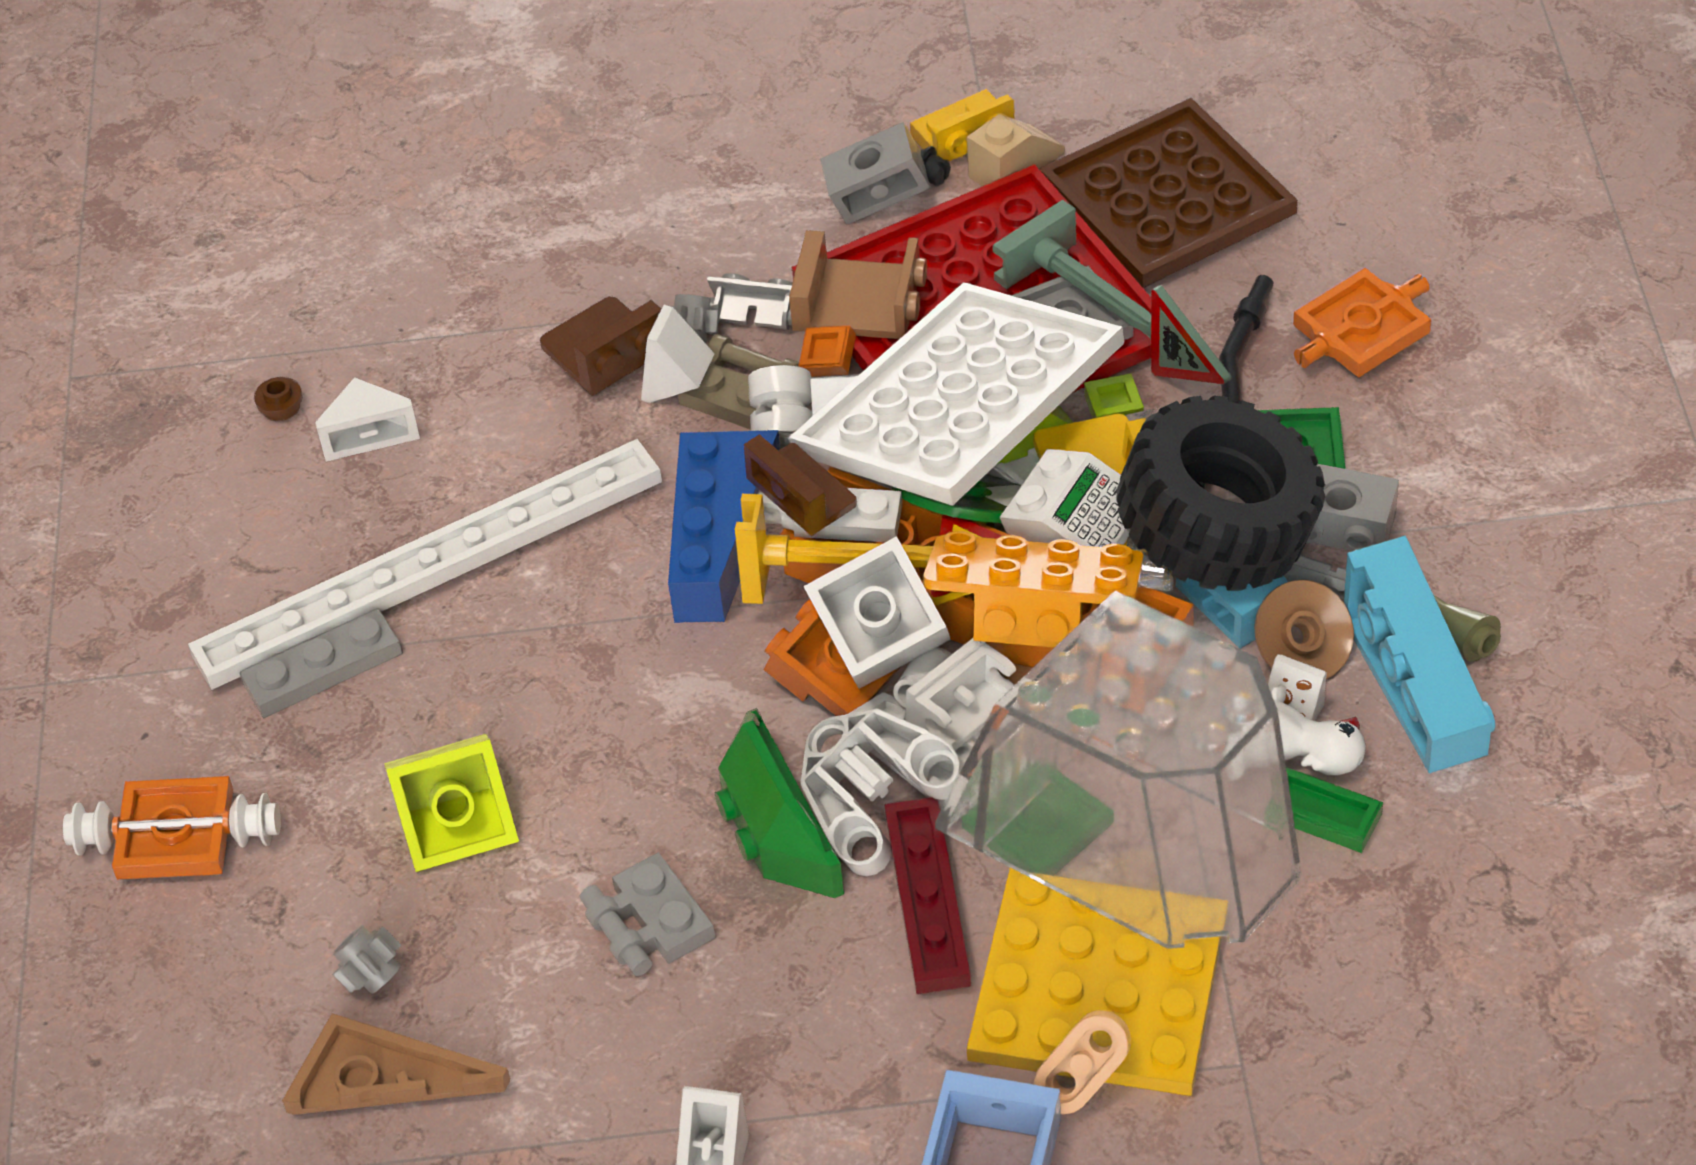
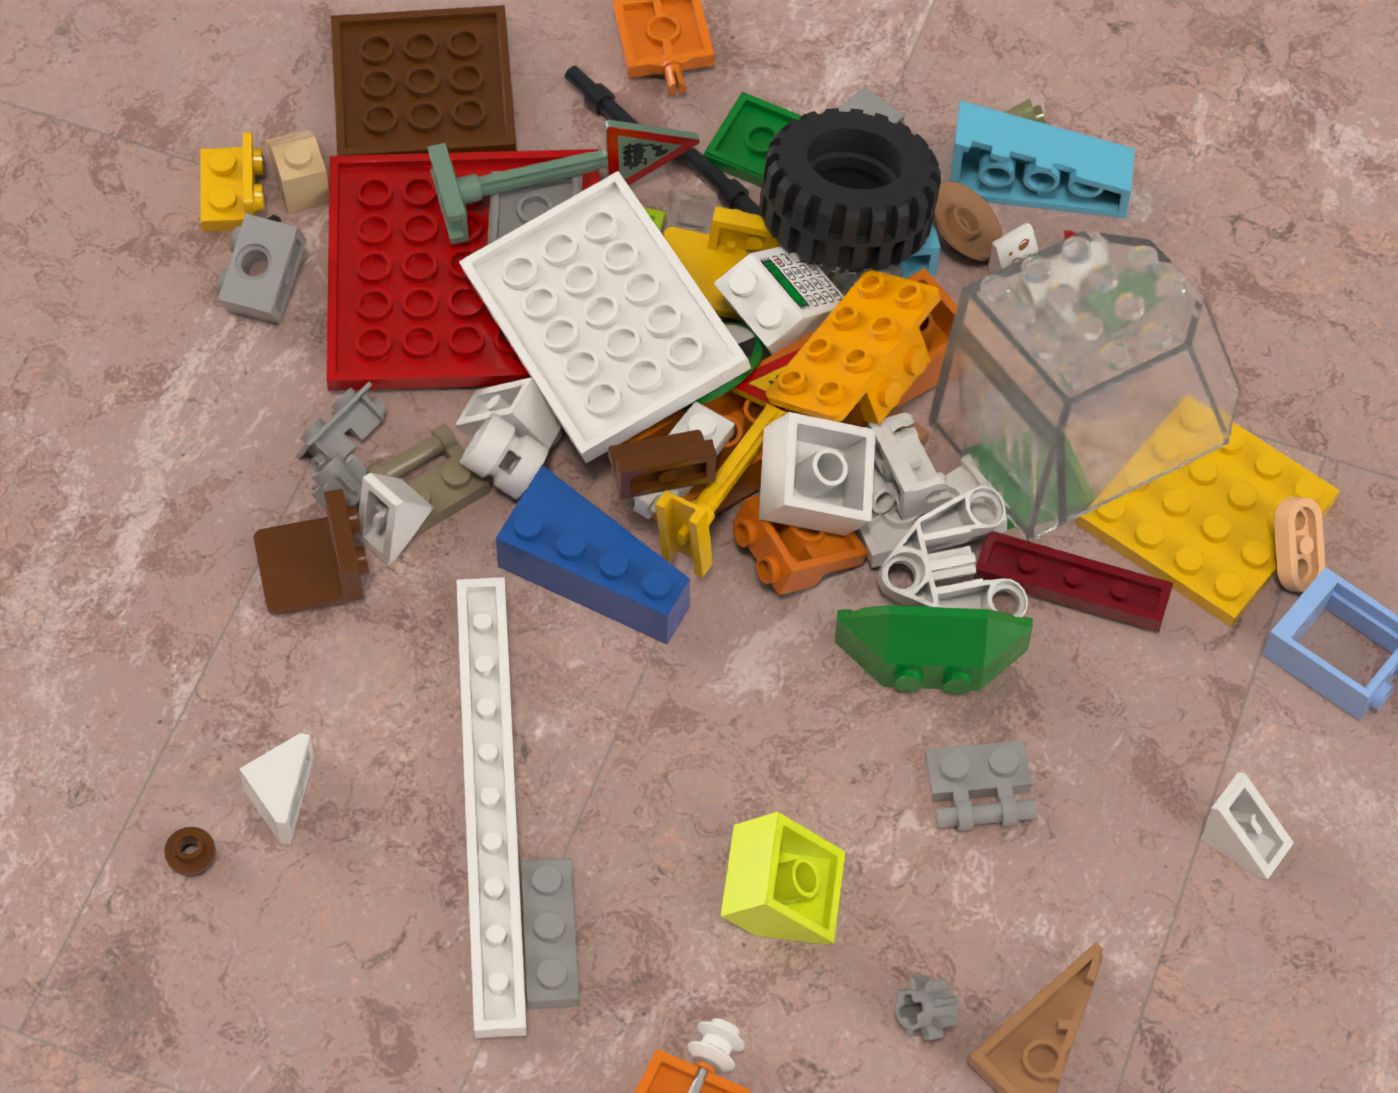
camera: 70 degrees left, 10 degrees up
medium nougat panel [789,230,927,339] -> none
orange tile [798,325,856,377] -> none

